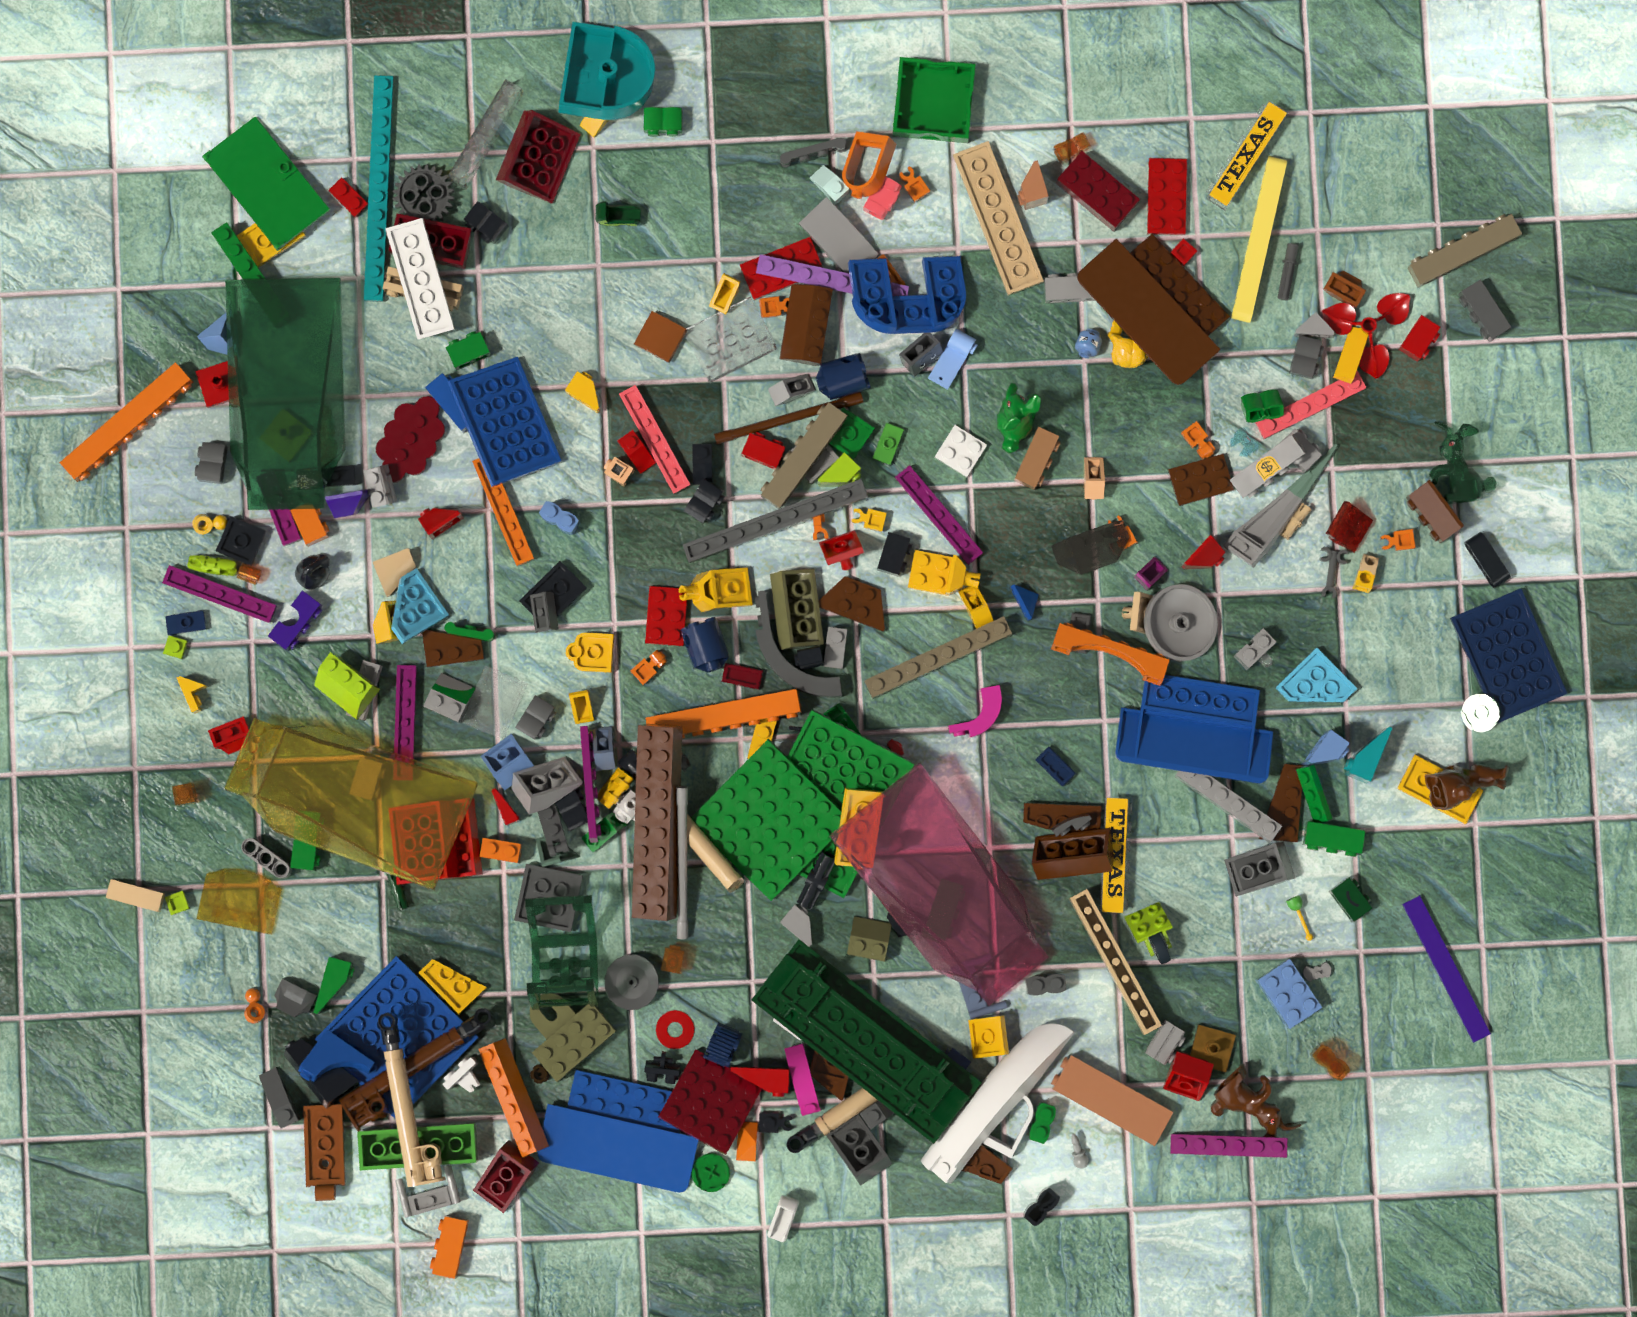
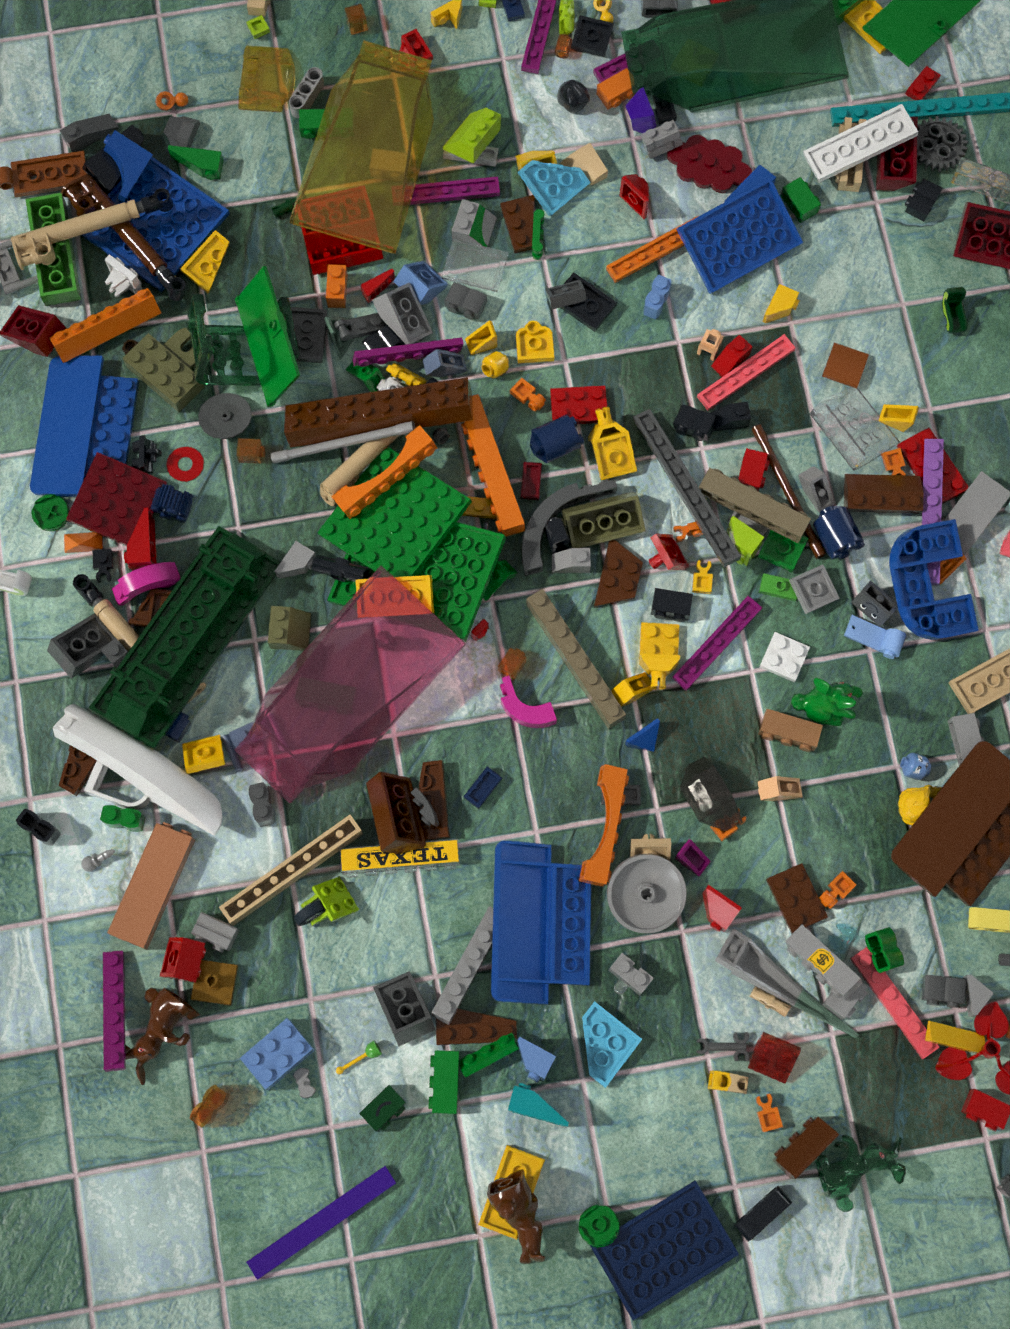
camera: 80 degrees right, 10 degrees down
dark purple arch [268,590,323,651] -> none
none -> green door [235,266,300,407]
none -> orange arch [331,425,437,519]
none -> yellow head [481,351,509,379]
none -> clear orange brick [498,648,526,680]
none -> light grey plate [789,565,840,614]

